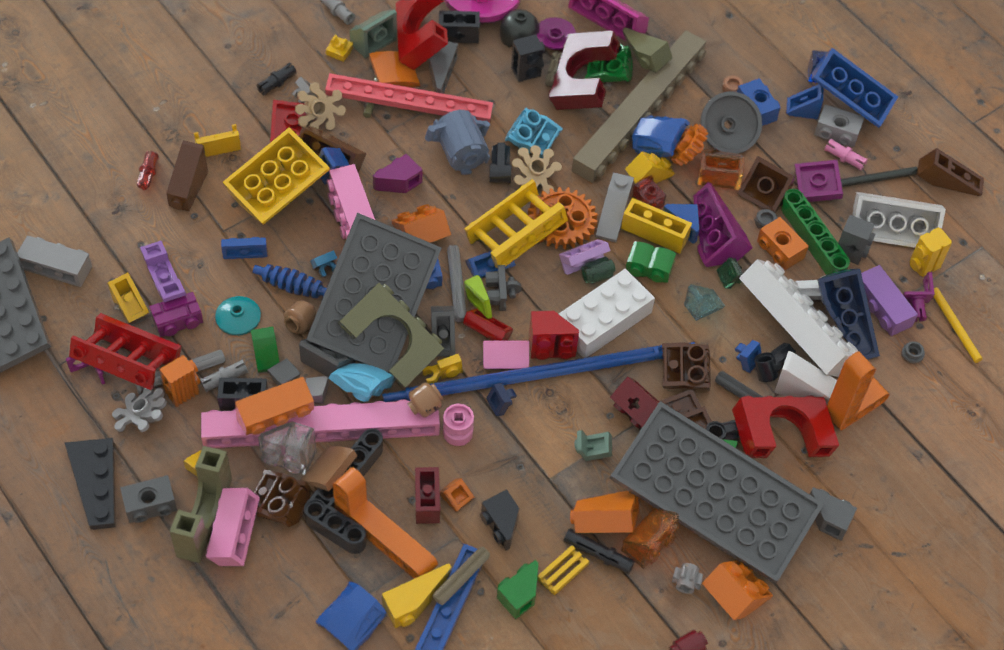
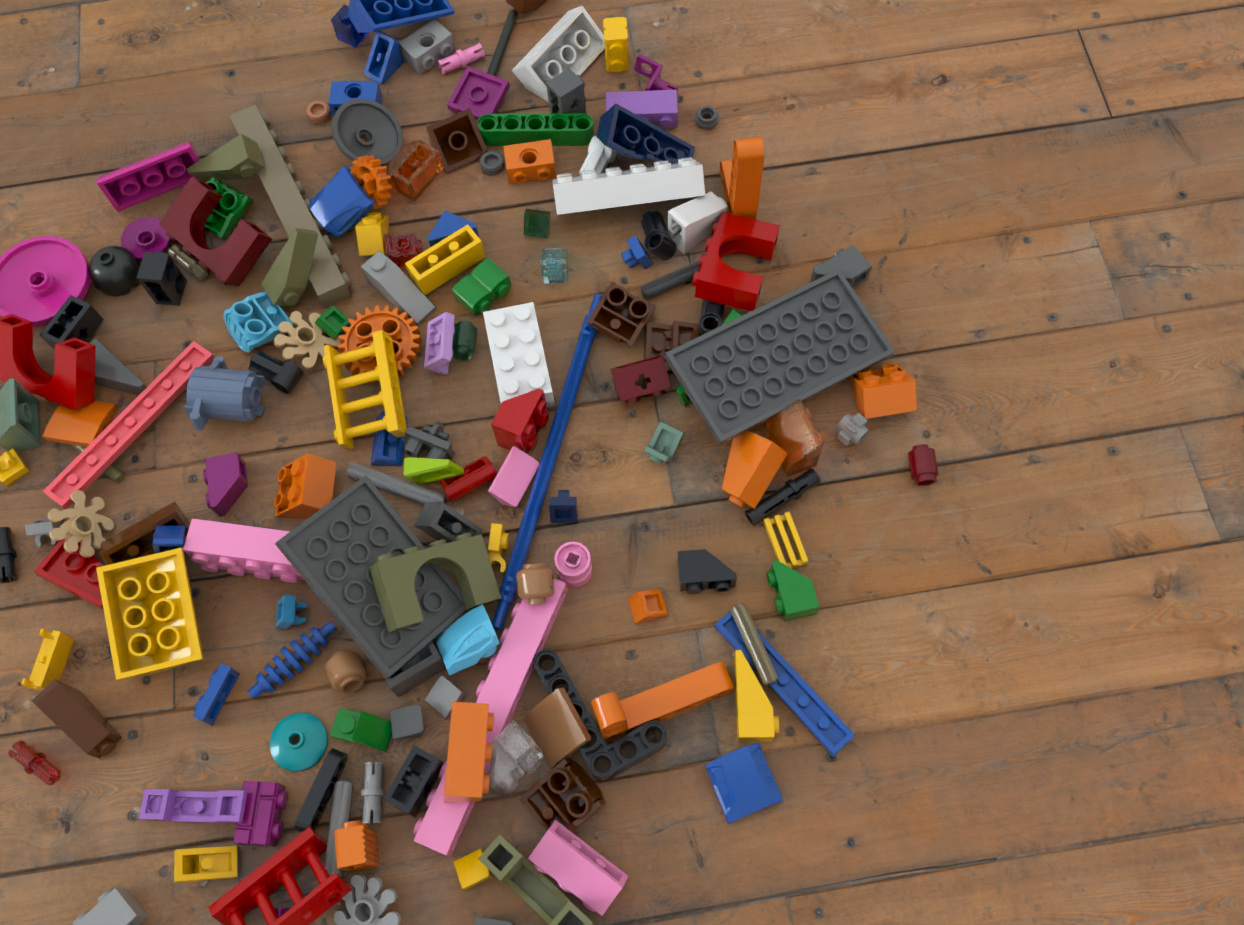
camera: 55 degrees left, 10 degrees up
dark red brick [415,467,440,524] -> none
magenta wedge [693,182,753,267] -> none
yellow bar [933,288,983,363] -> none
none -> olive slope [261,228,318,307]
none -> black beam [295,748,348,832]
none -> green tile [315,305,350,340]

